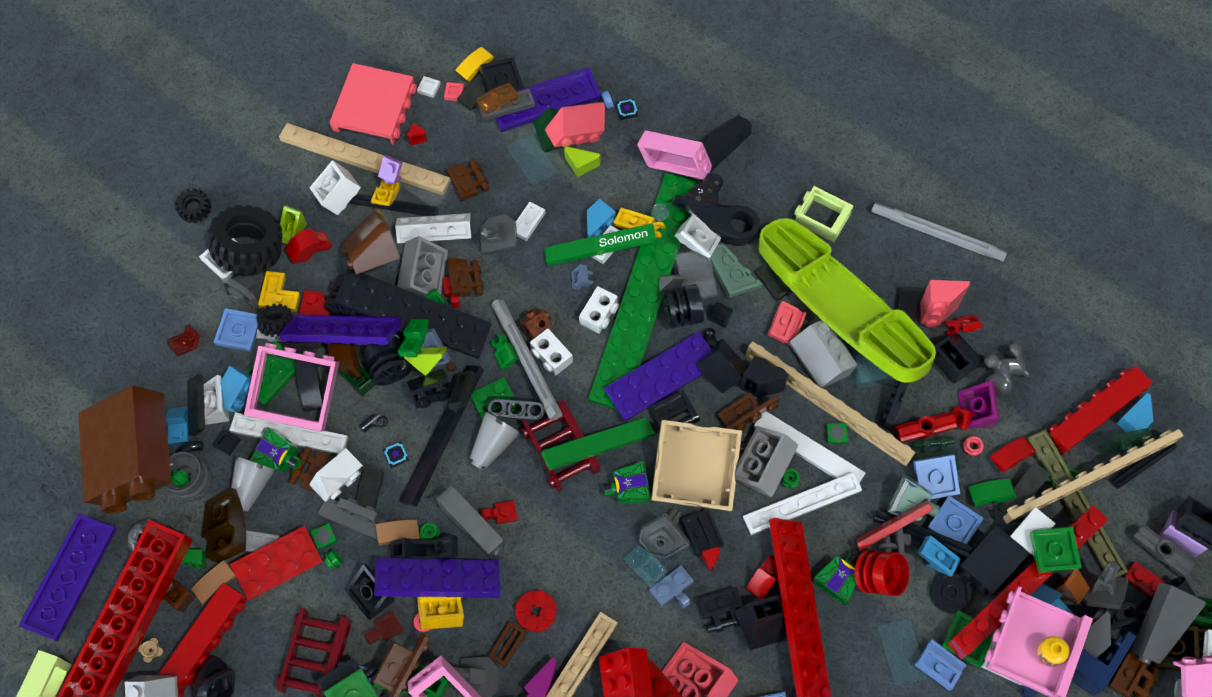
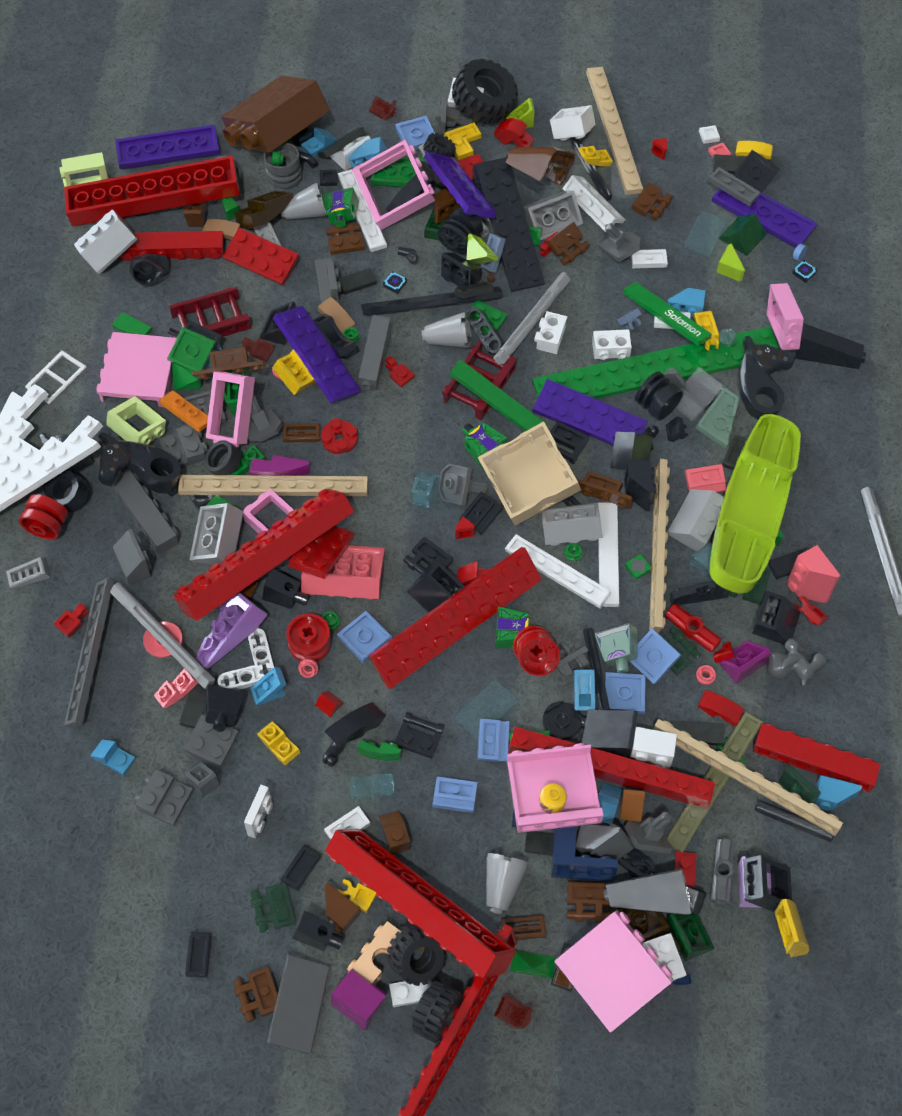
camera: 55 degrees right, 5 degrees down
tan plate [138,638,163,663] -> none
black tyre [175,188,212,224] -> none
white slope [309,448,363,502] -> none
green tile [310,523,338,551] -> none
green plate [324,550,343,569] -> none
coral panel [330,63,417,145] -> none
bracket [378,155,403,184] -> none
green slope [398,319,429,357] -> none
clear orange slope [477,83,519,114] -> none
green plate [491,334,519,370] -> none
copper brick [518,308,553,339] -> none
coral slope [545,102,605,147] -> none
sand blue plate [649,566,694,609] -> none
white slope [675,214,721,258] -> none
yellowish green window [794,186,853,242] -> none
tile [856,499,933,550] -> none
green slope [968,479,1016,507] -> none
green plate [1030,527,1082,574] -> none

